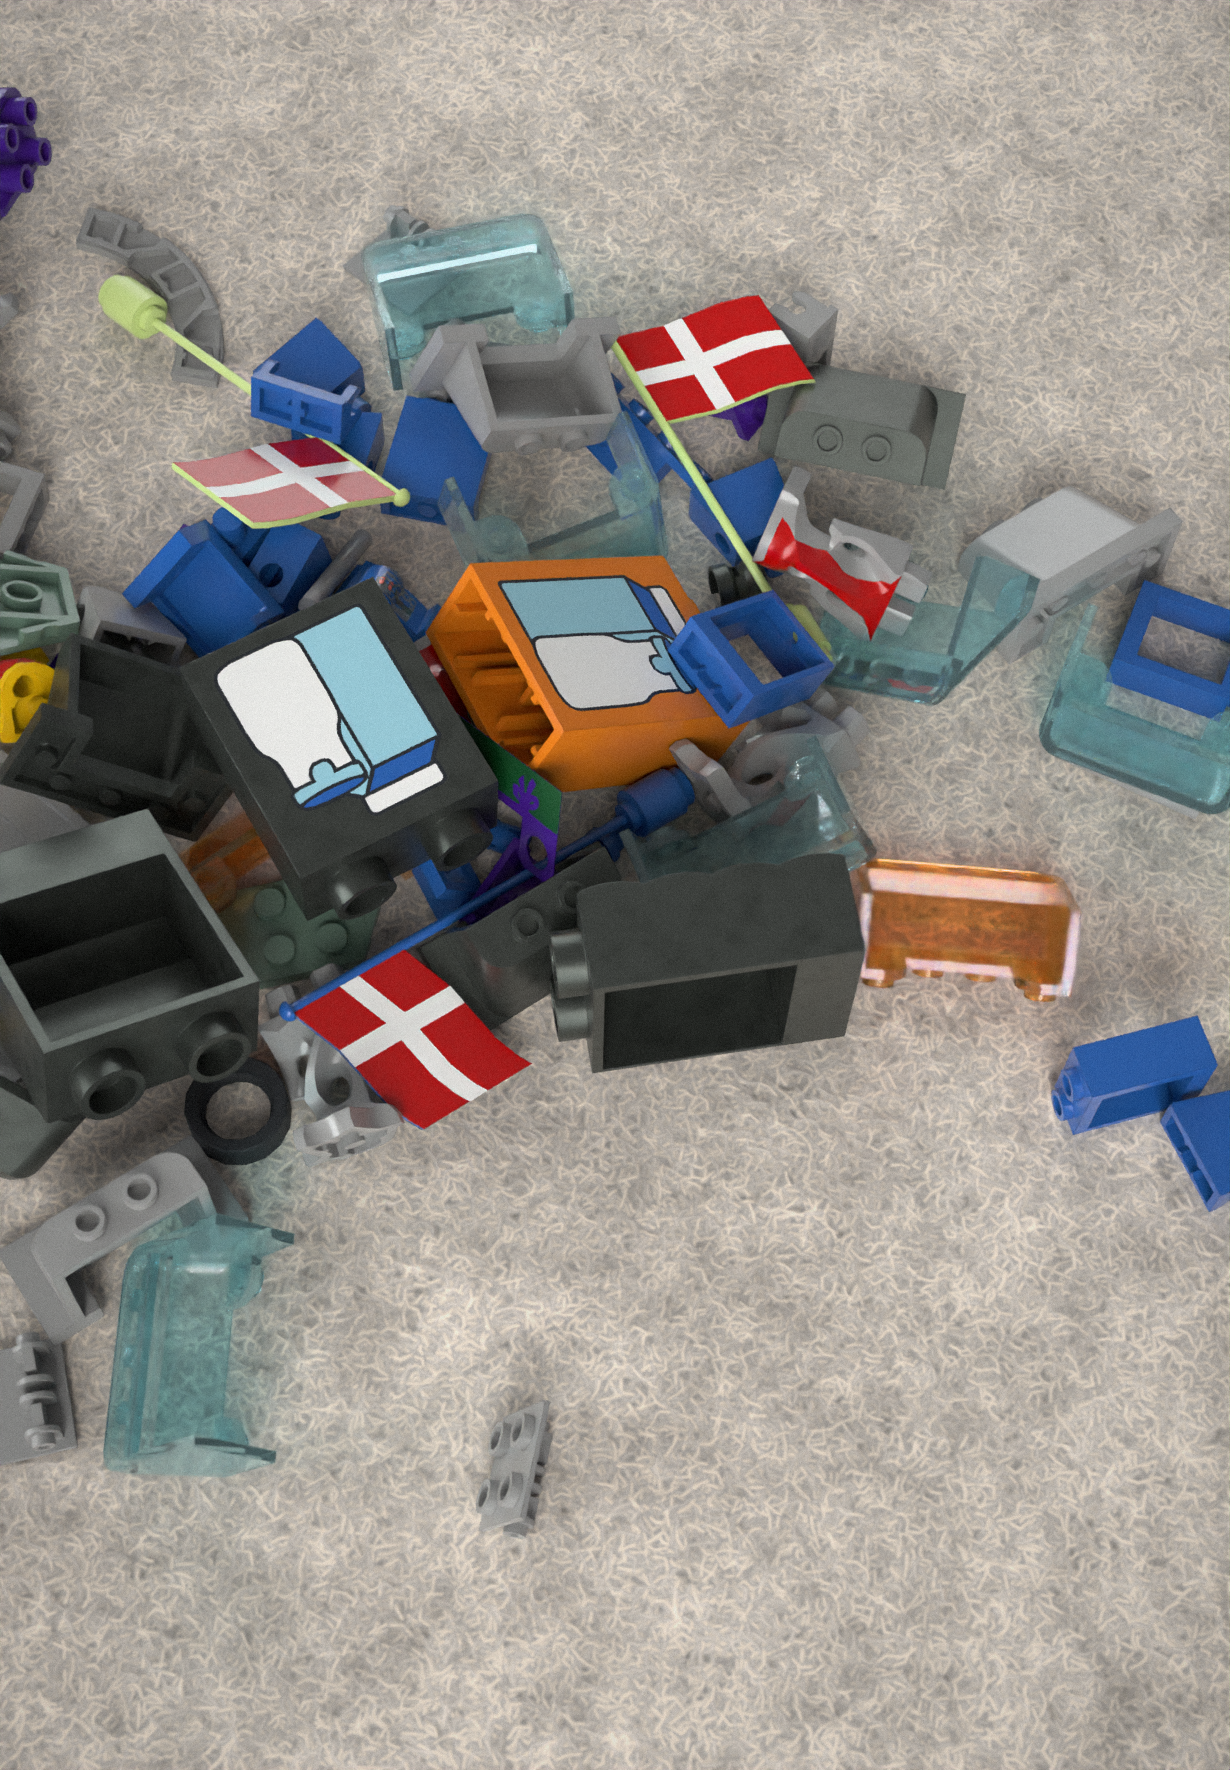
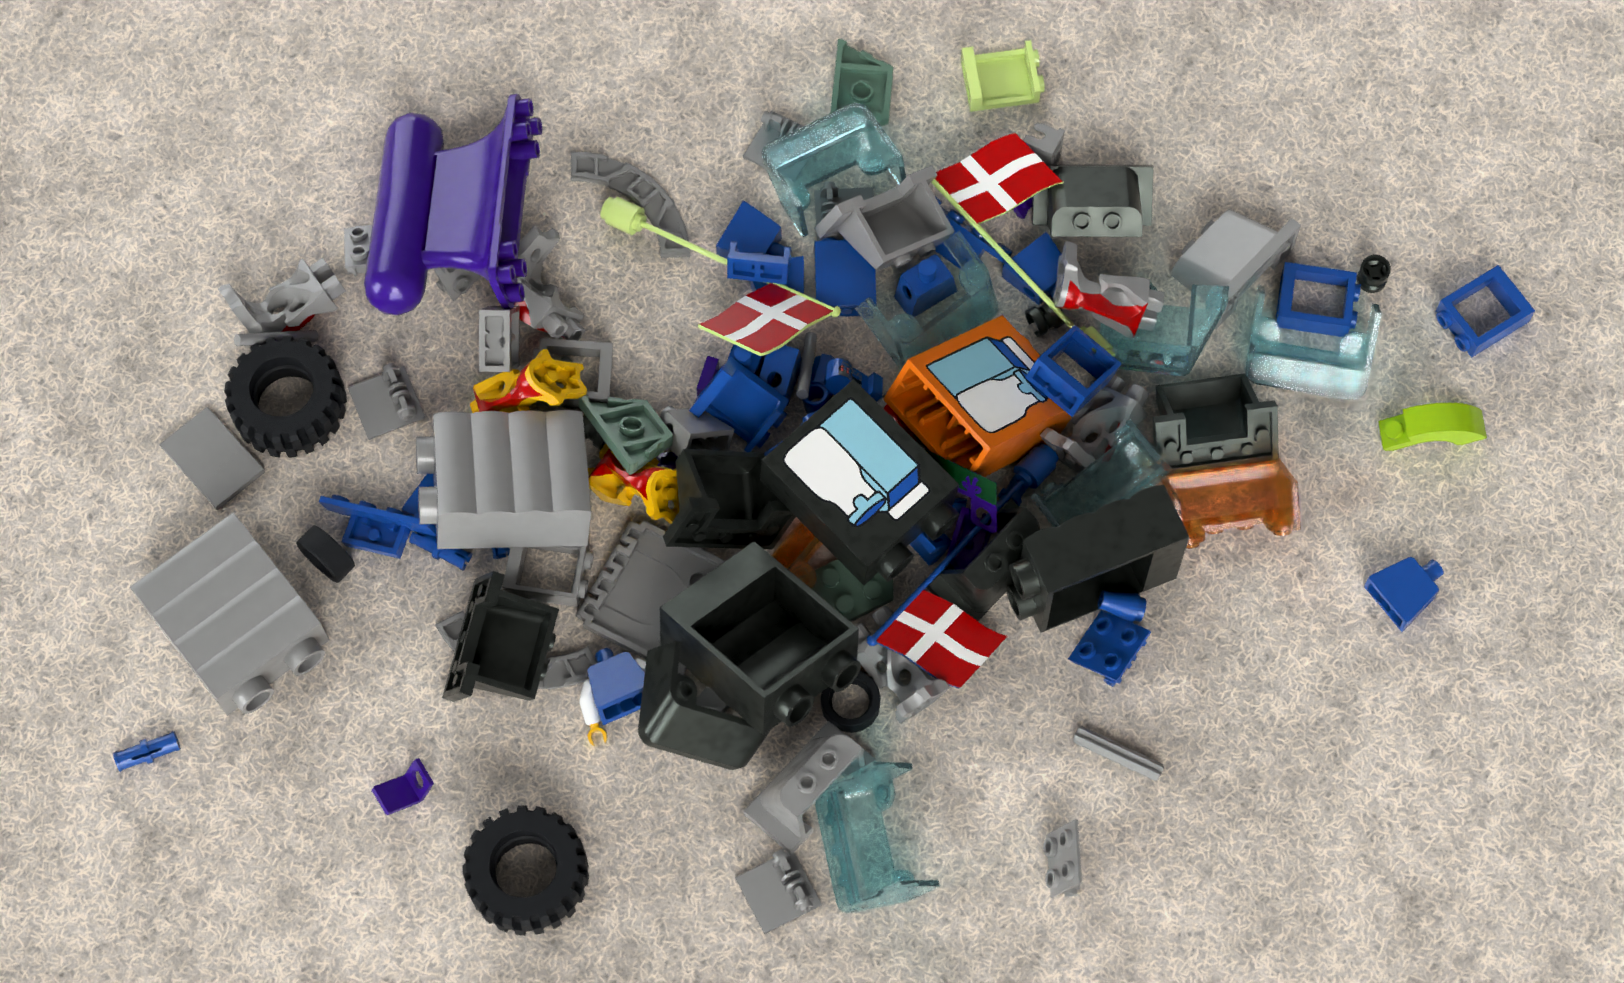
camera: 10 degrees left, 5 degrees up
blue window [1051,1015,1218,1135] -> none
none -> sand green wing [828,39,894,144]
none -> blue torso [894,254,958,320]
none -> yellowish green panel [961,40,1045,112]
none -> blue hinge [1068,610,1151,687]
none -> light grey axle [1073,726,1164,781]
none -> blue cone [1098,591,1147,623]
none -> pearl dark grey windscreen [1153,373,1279,476]

